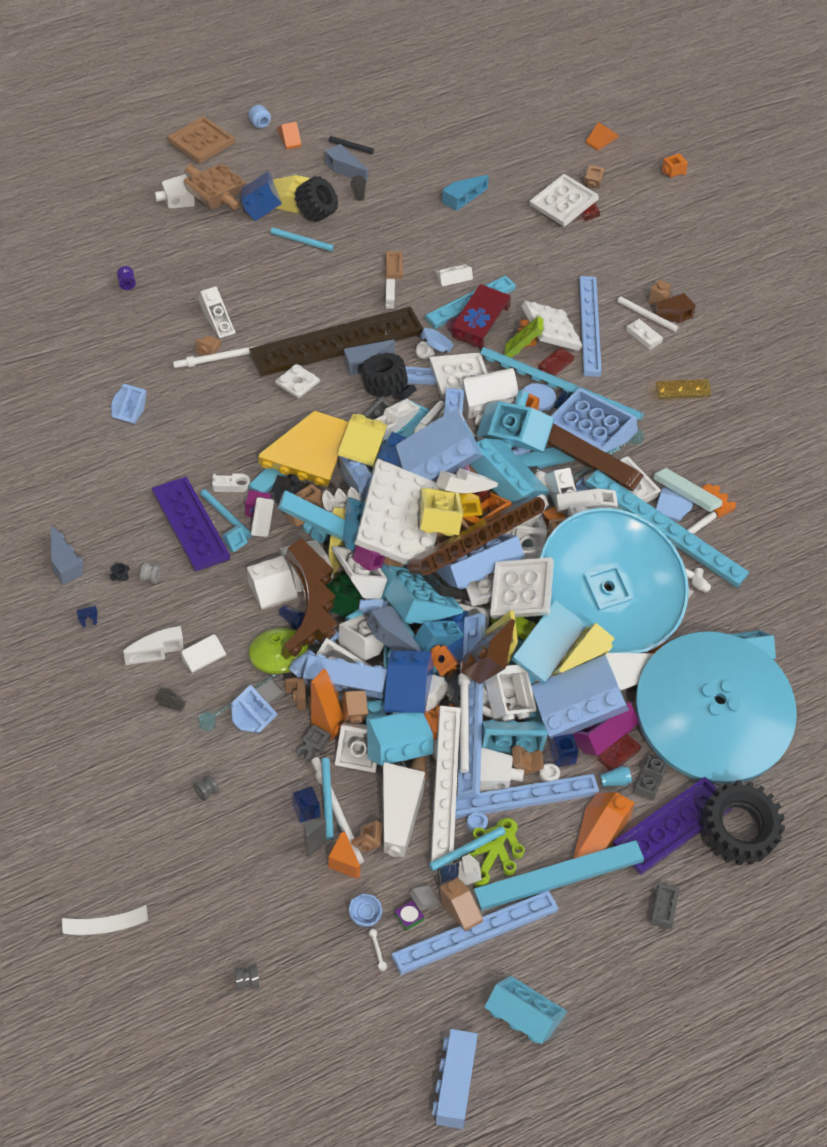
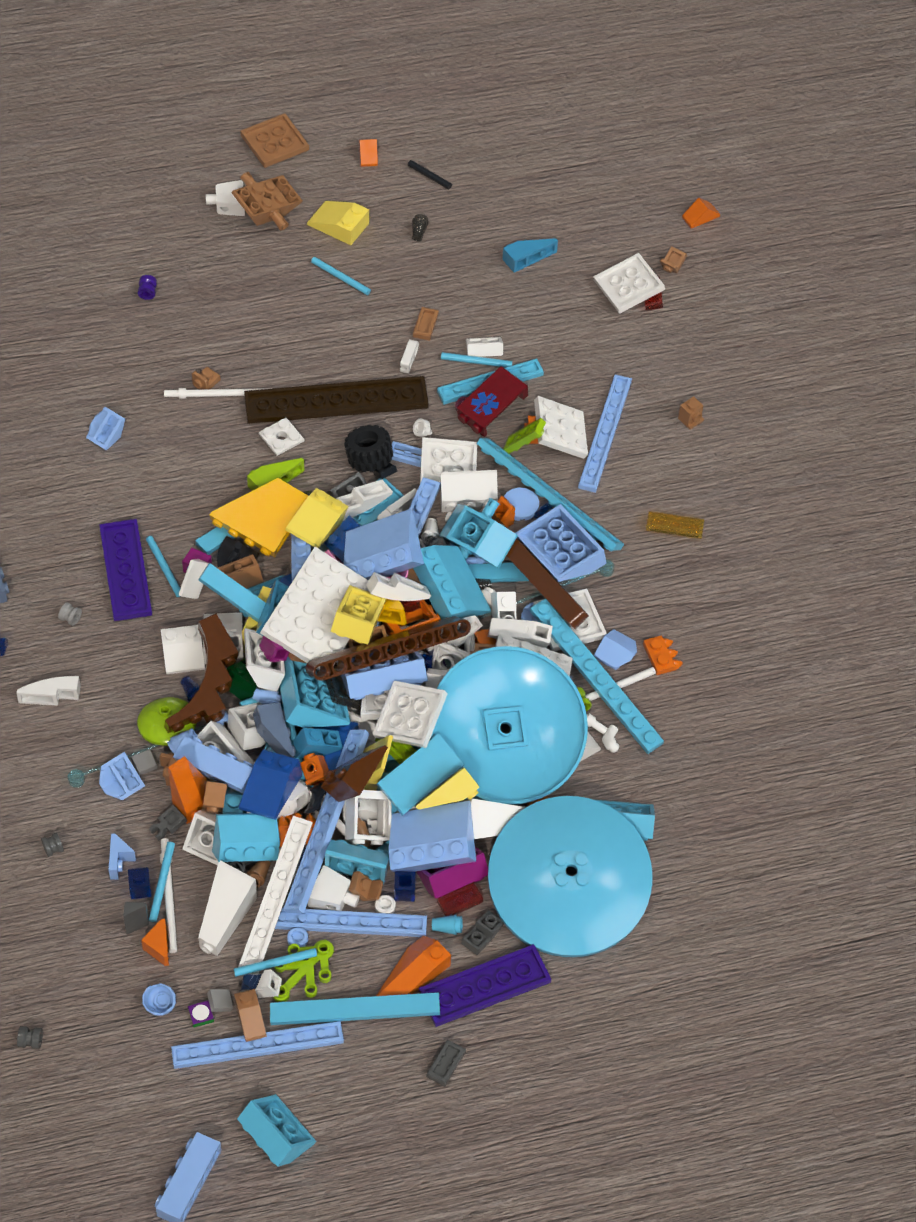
camera: 15 degrees right, 5 degrees up
black plate [110,563,130,581] -> none
clear smoke cone [155,687,187,712] -> none
white slope [181,634,226,673] -> none
white slope [198,287,235,339] -> none
white piece [212,473,250,492] -> none
medium azure tile [222,525,248,552] -> none
blue slope [241,171,282,221] -> none
light blue head [248,105,271,128] -> none
black tyre [295,176,338,222] -> none
white plate [322,487,362,514] -> none
sand blue slope [325,144,369,183] -> none
sand blue slope [344,340,395,376] -> none
medium nougat bracket [351,821,382,852] -> none
white hinge [369,929,387,971] -> none
light blue tile [421,328,453,353] -> none
white bar [458,661,471,773] -> none
clear red plate [538,347,574,376] -> none
white bar [617,296,678,332] -> none
white plate [626,319,663,350] -> none
reddish brown slope [654,293,696,323] -> none
light aqua tile [654,468,723,512] -> none
orange brick [661,153,688,178] -> none
black tyre [699,780,785,865] -> none
none -> light blue slope [109,834,136,880]
none -> lime slope [247,458,304,491]
none -> medium azure bar [441,352,513,367]

